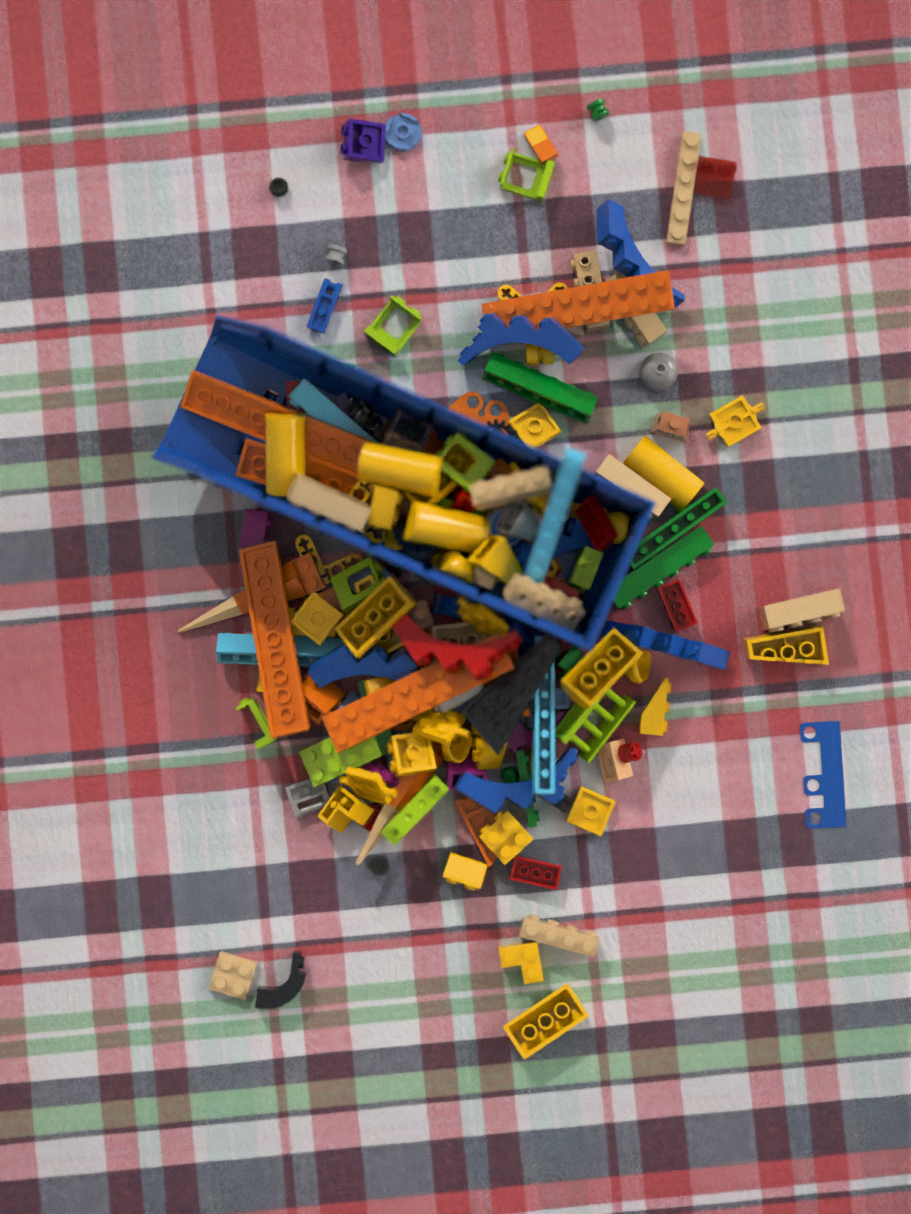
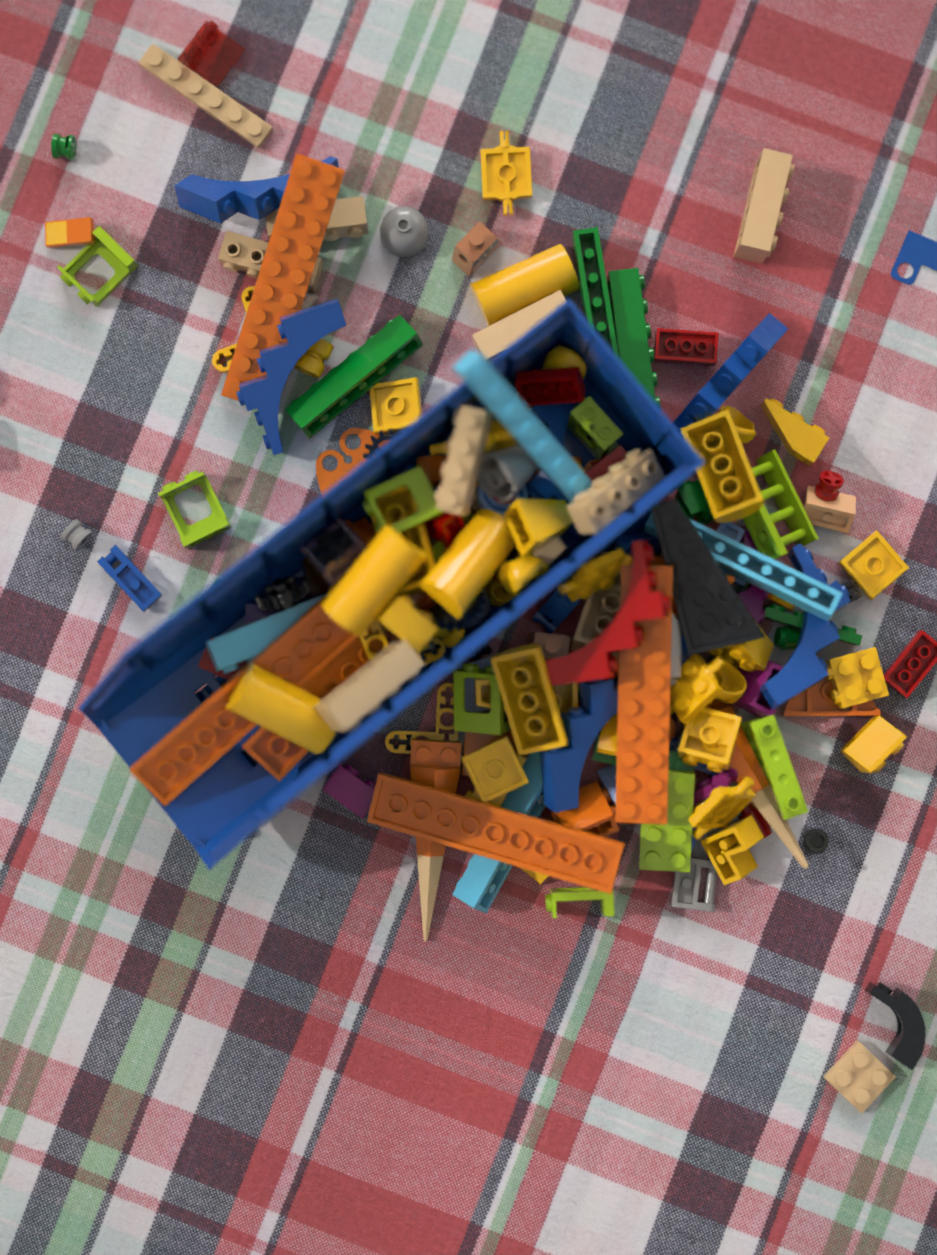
camera: 65 degrees left, 0 degrees up
yellow wedge [743,625,829,665] -> none

